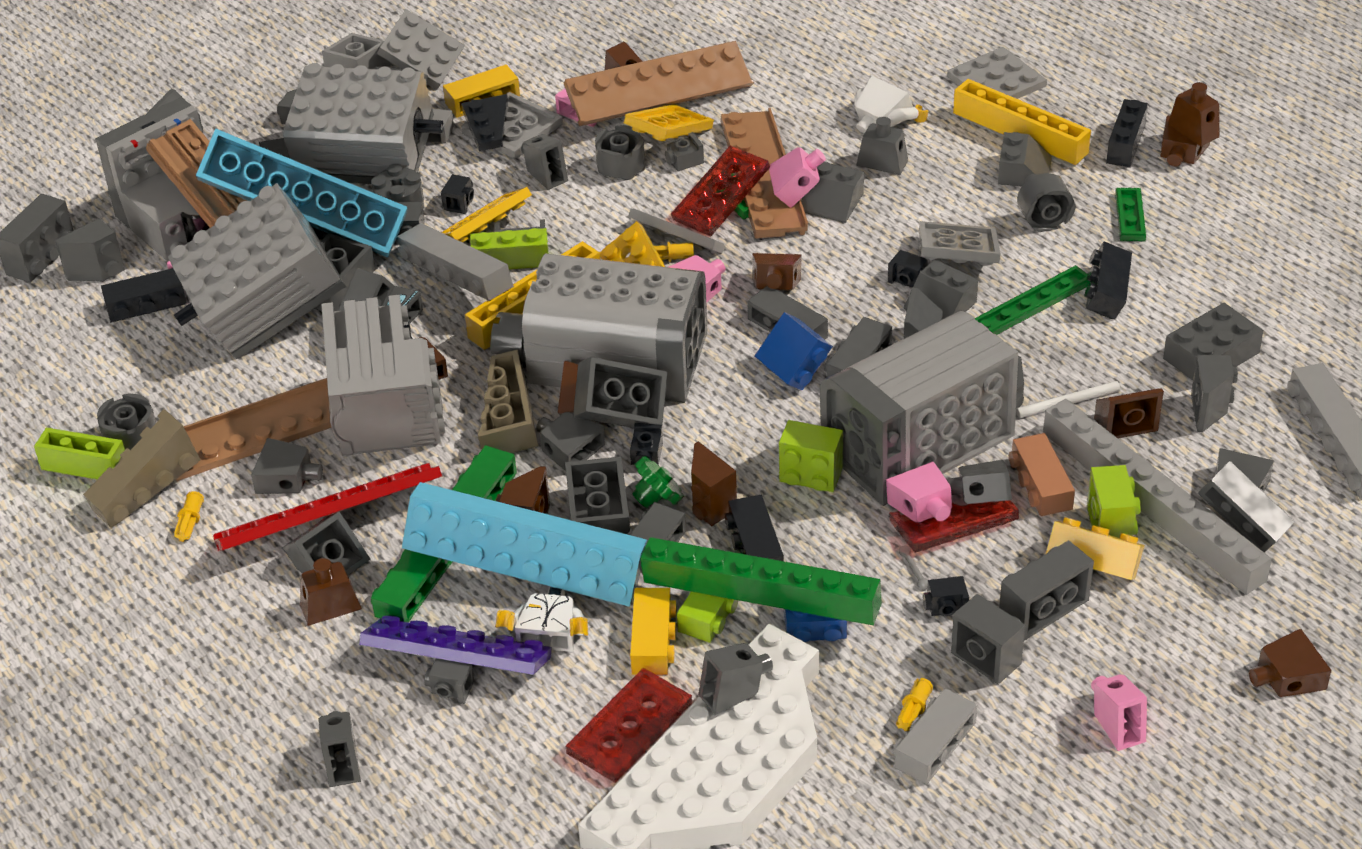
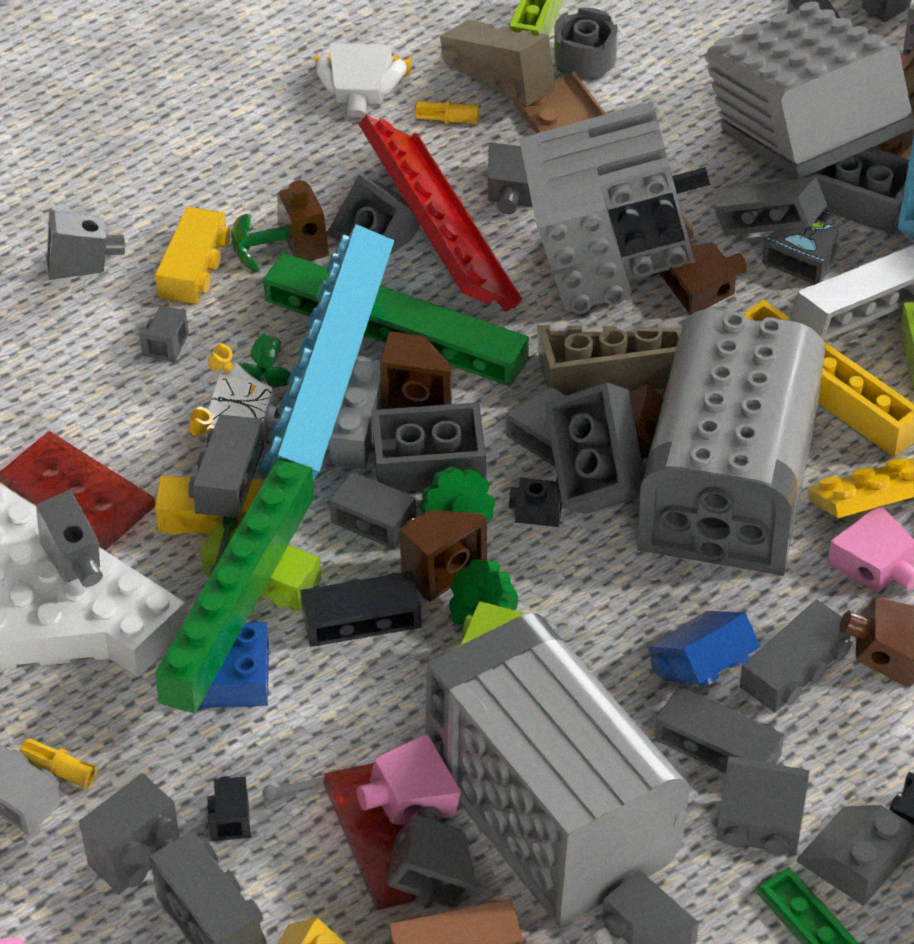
camera: 90 degrees right, 5 degrees up
dark purple plate [359,616,552,675] -> none
none -> yellow brick [155,206,231,304]
none -> dark grey brick [188,414,264,519]
none -> dark green hinge [209,517,238,575]
none -> green plant [231,214,287,271]
none -> green plant [240,332,291,387]
none -> white torso [314,43,412,118]
none -> green plant [449,559,518,630]

